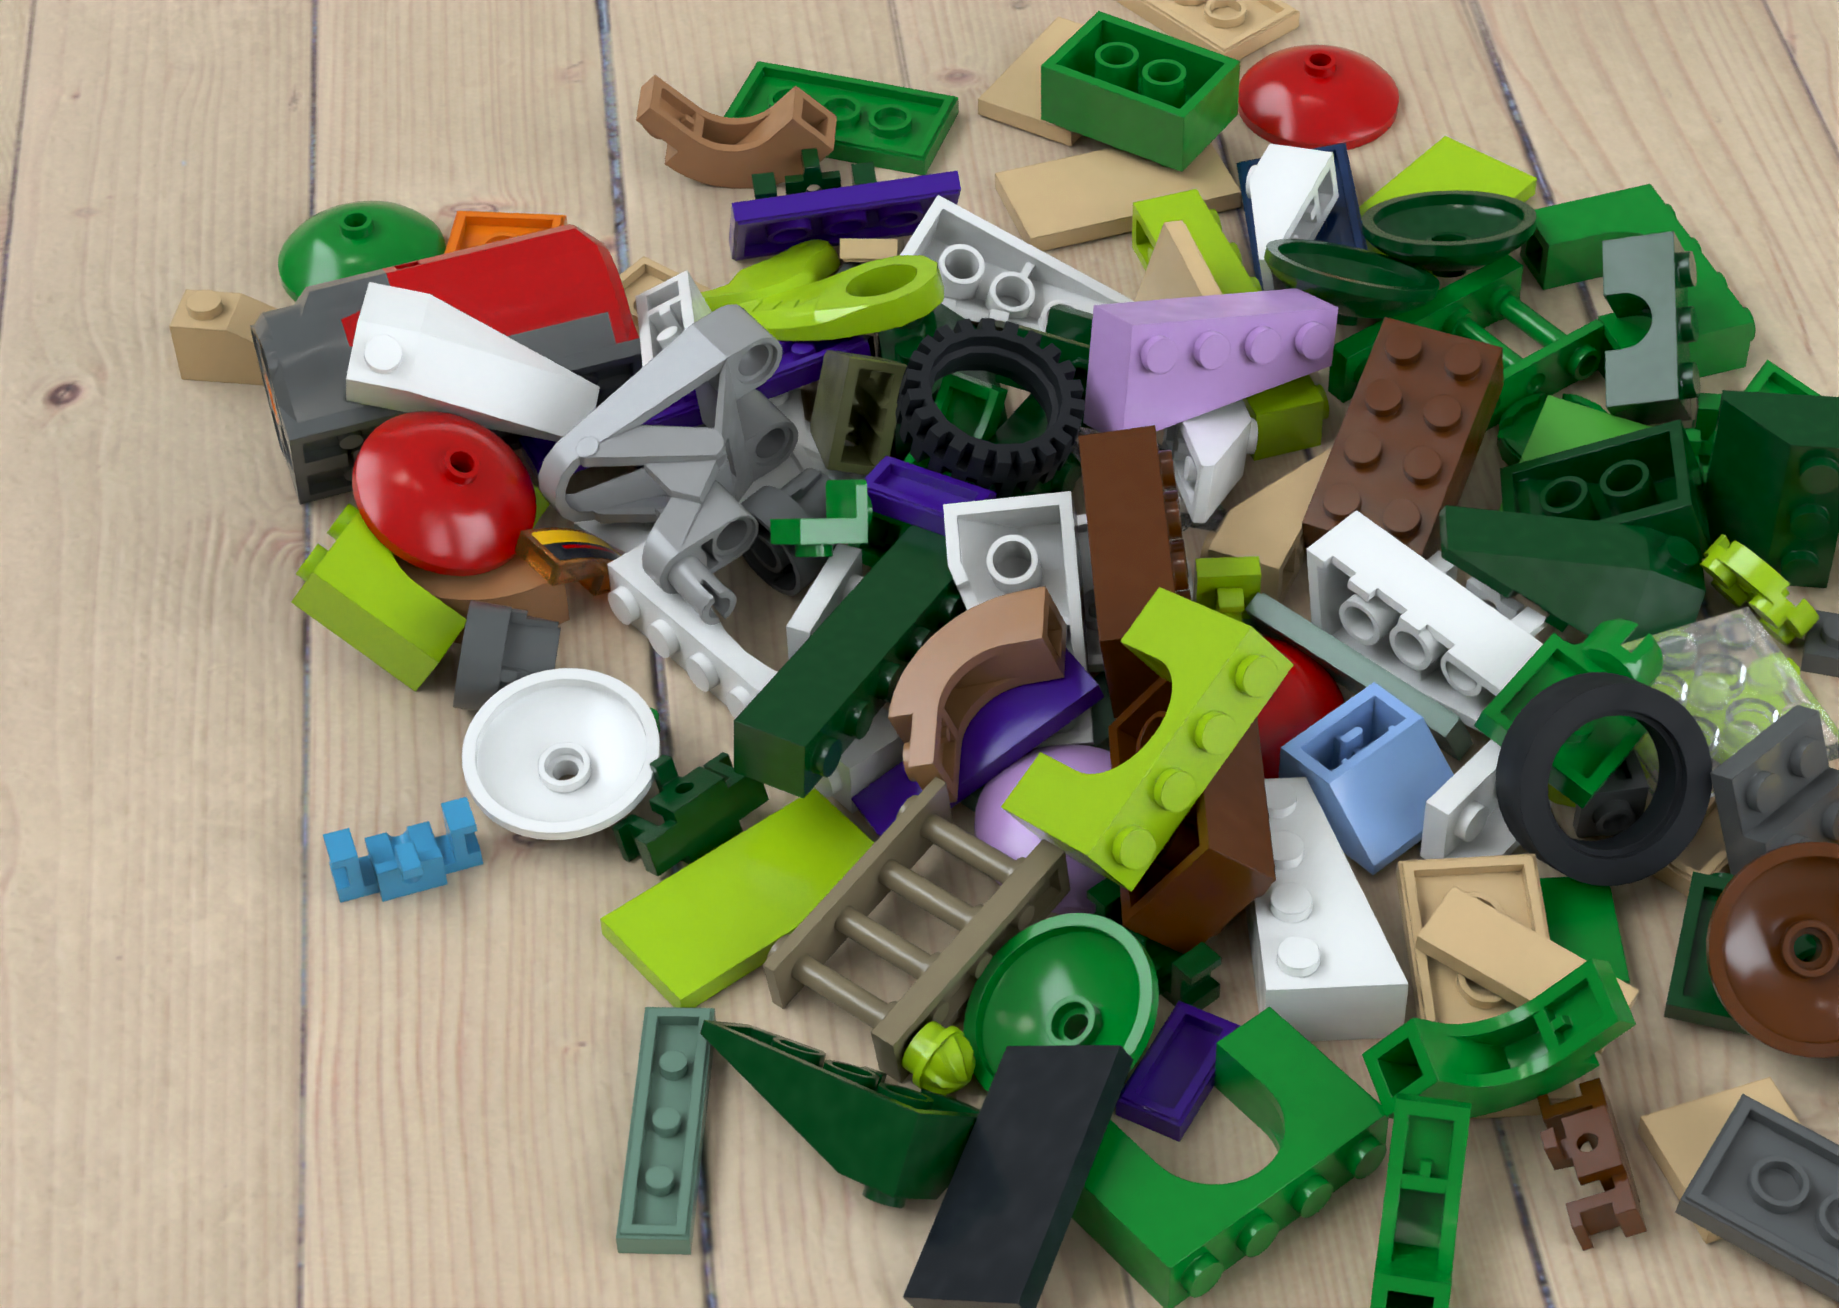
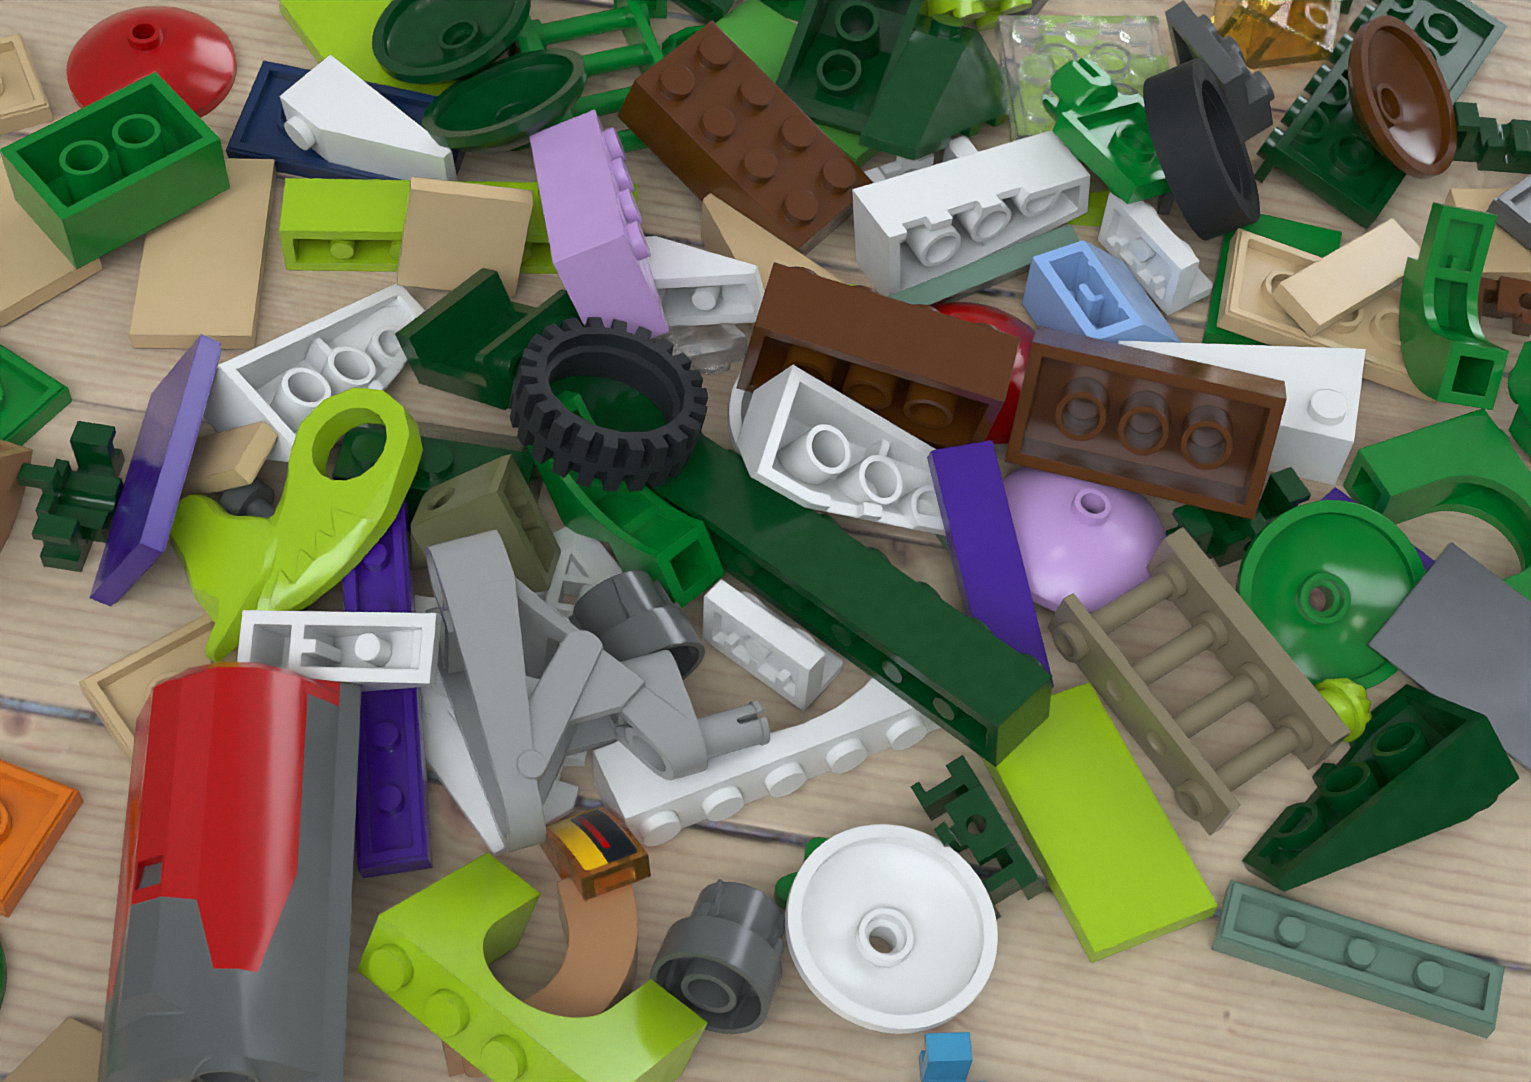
camera: 80 degrees left, 10 degrees up
white wedge [346,282,600,442] -> none
red dish [352,411,537,576] -> none
green bracket [770,479,873,557] -> none
dark purple tile [864,456,997,536] -> none
medium nougat arch [888,586,1067,803] -> none
lime arch [1001,587,1294,892] -> none

